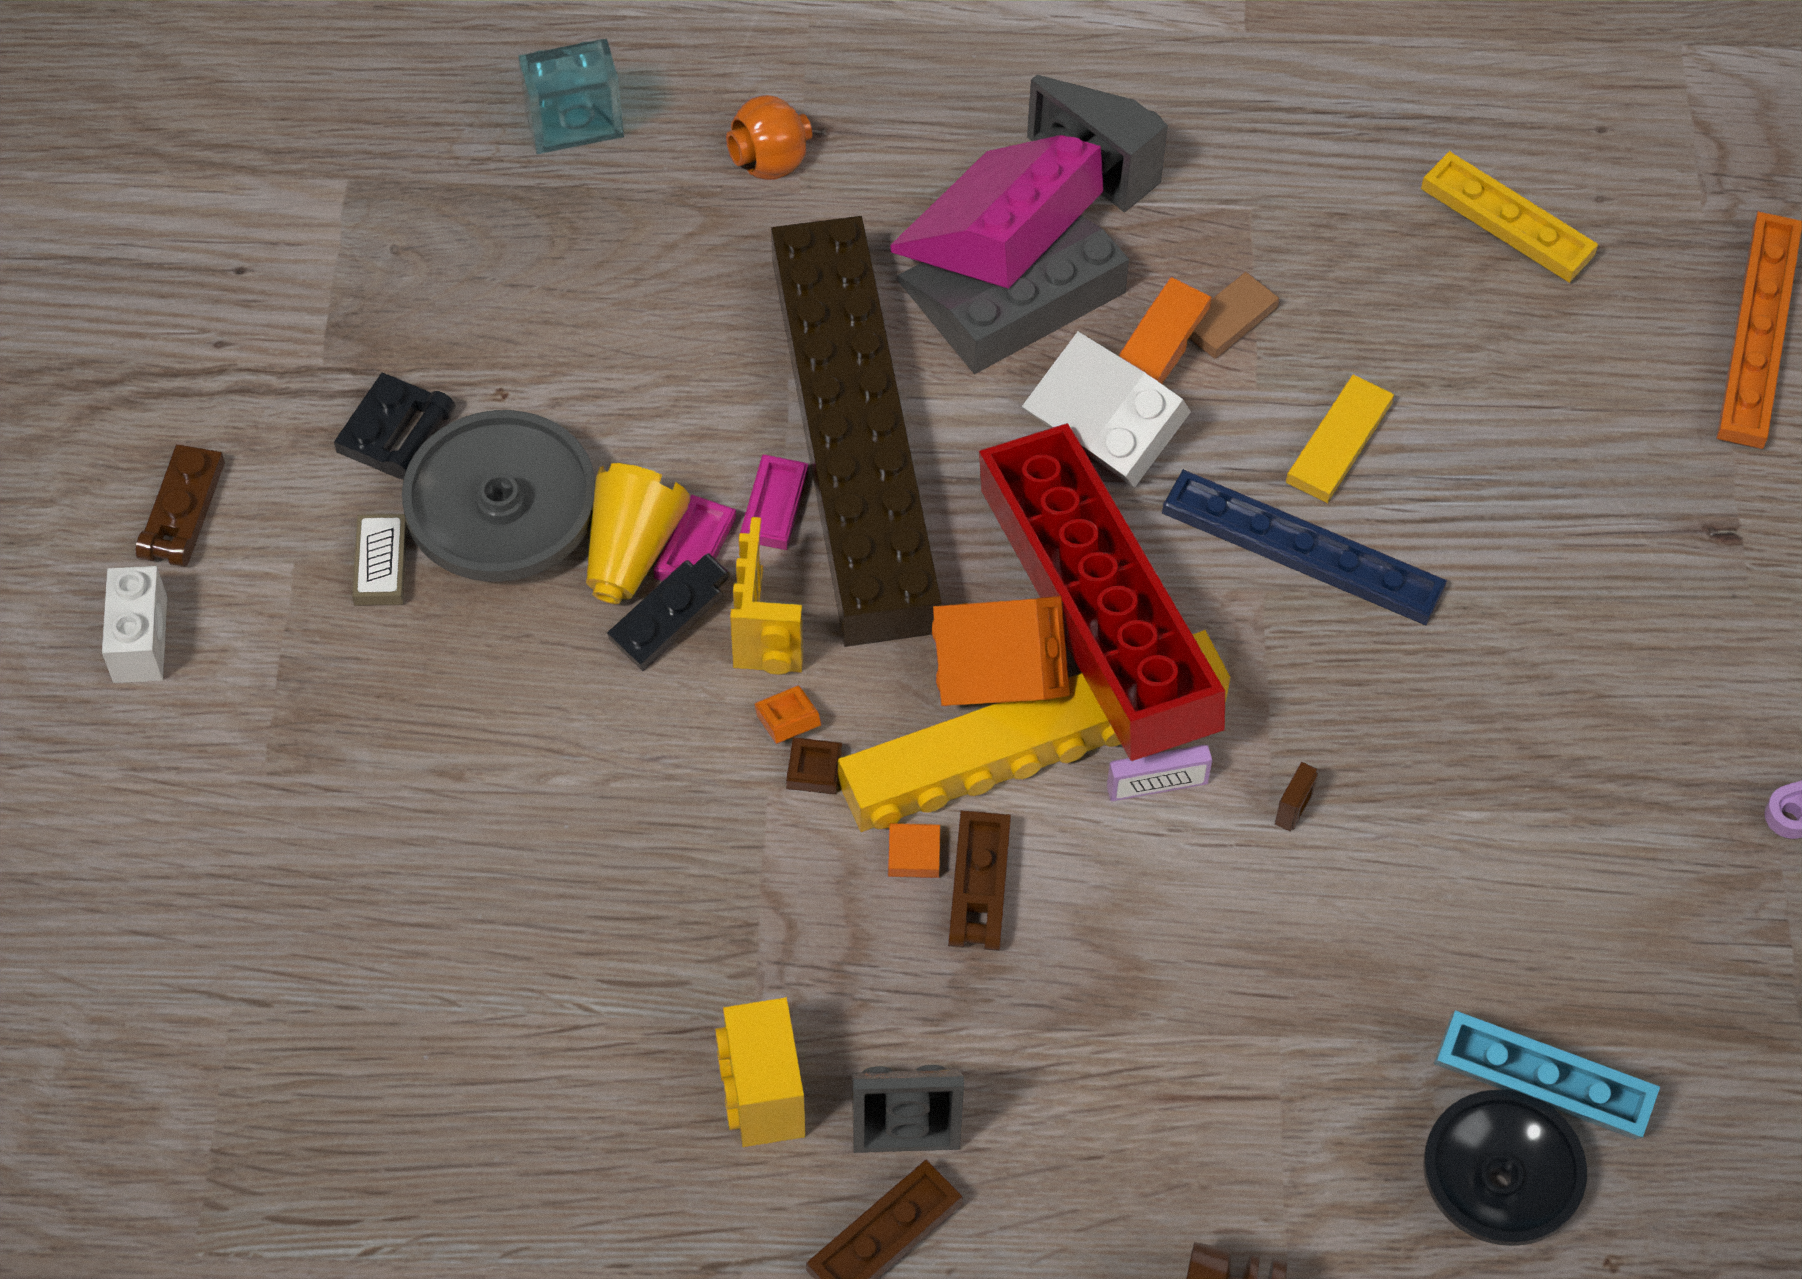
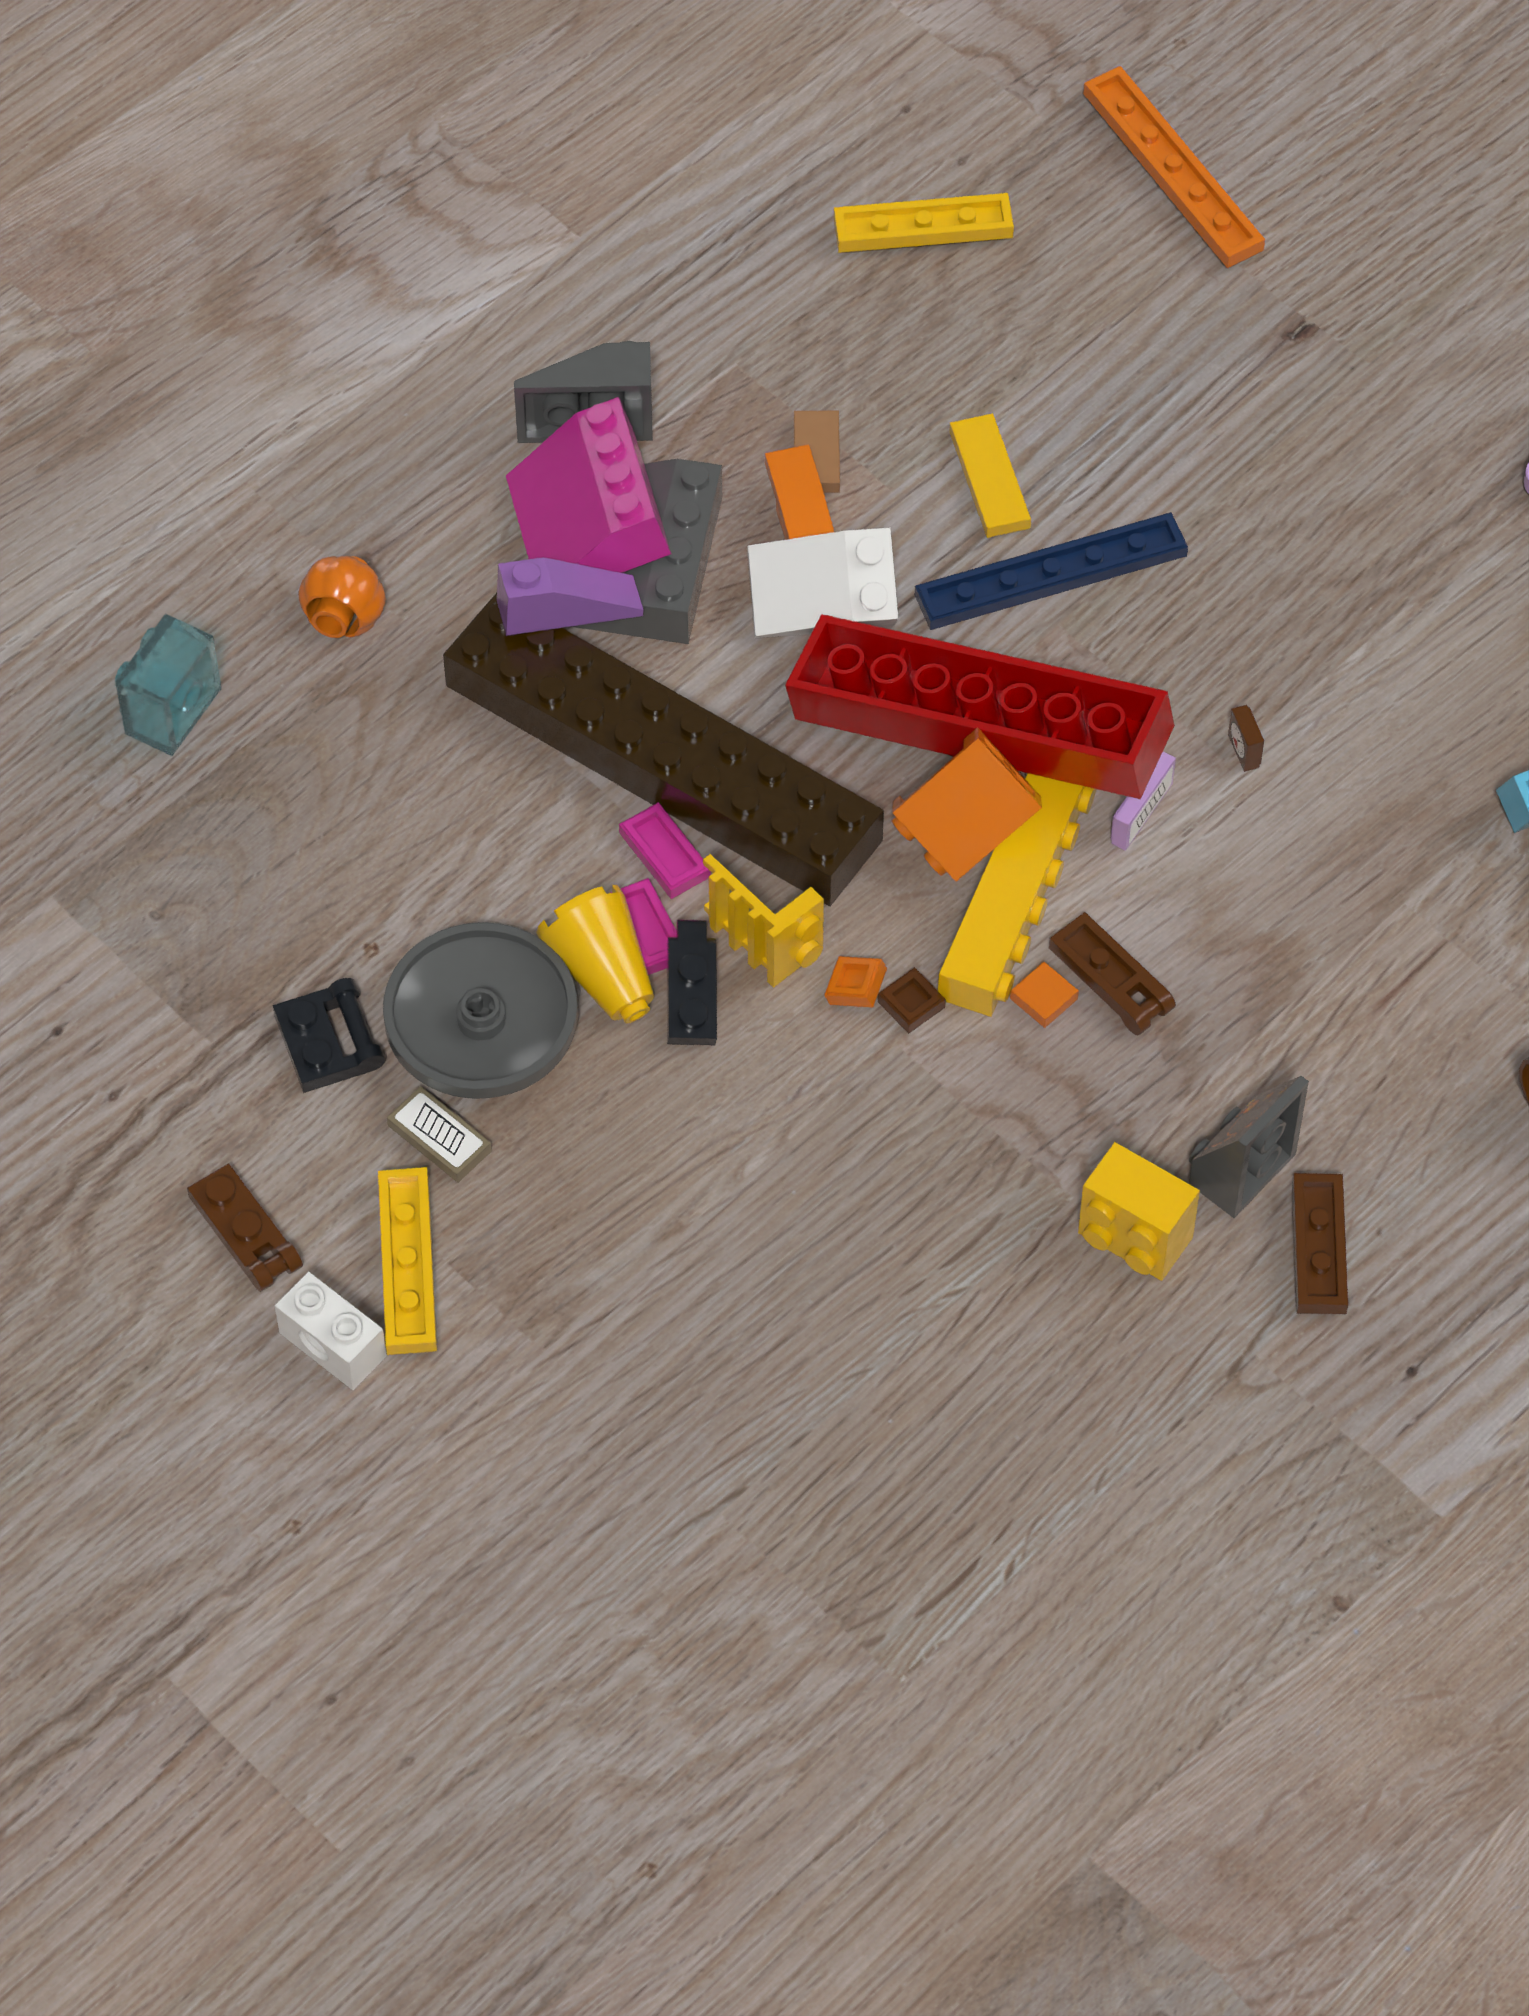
camera: 45 degrees left, 0 degrees up
none -> yellow plate [378,1167,437,1355]
none -> medium lavender slope [497,557,643,636]

